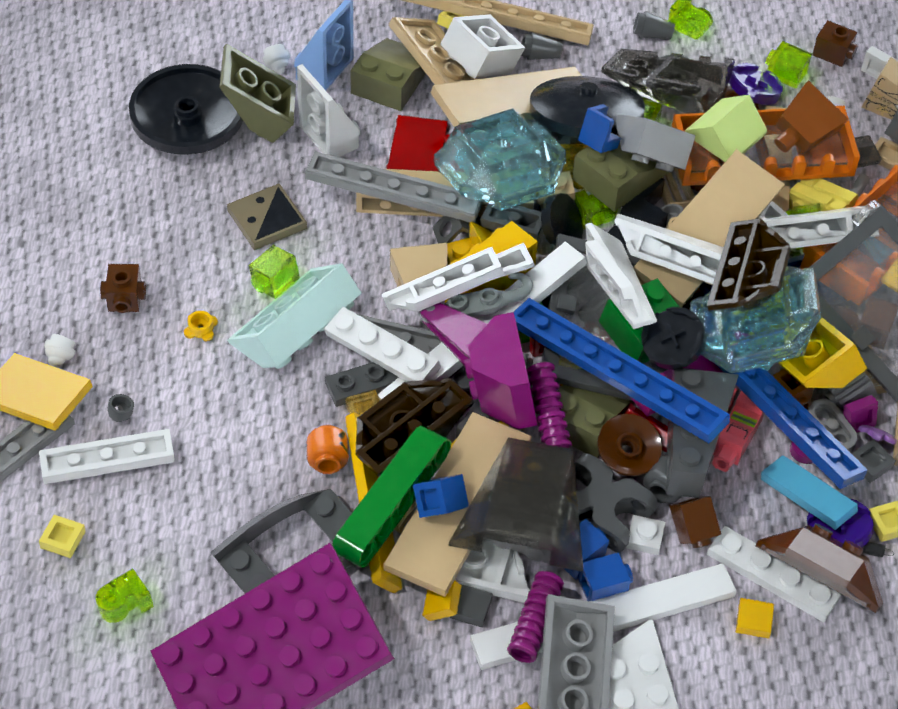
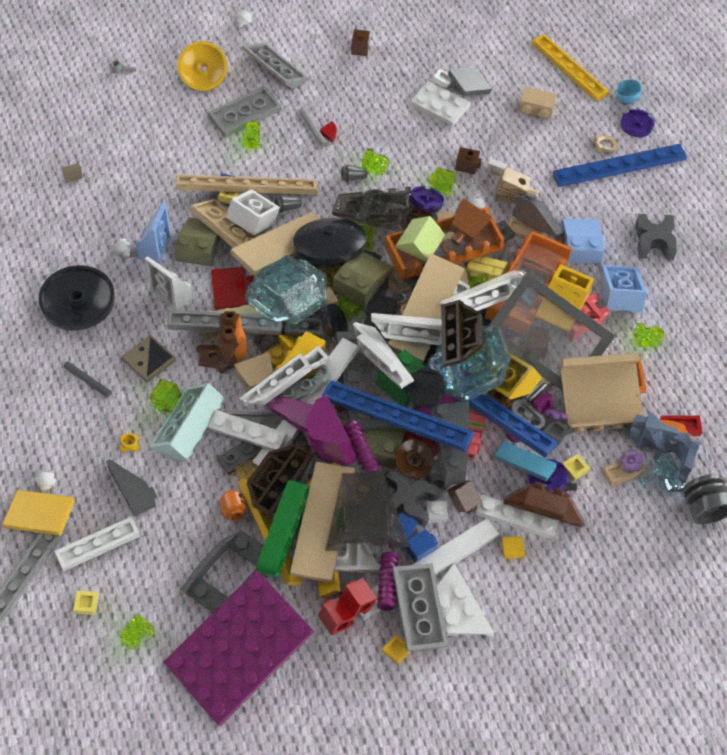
camera: 15 degrees left, 5 degrees up
reddish brown brick [100,264,146,313] -> none
dark grey hinge [107,394,134,422] -> none
olive slope [220,44,296,143] -> none
blue panel [413,474,469,518] -> none
blue panel [578,104,621,153] -> none
light grey slope [616,114,696,173] -> none
none -> dark grey bar [64,361,112,397]
none -> dark grey slope [106,459,157,517]
none -> reddish brown hips [196,311,247,374]
none -> red brick [318,578,377,636]

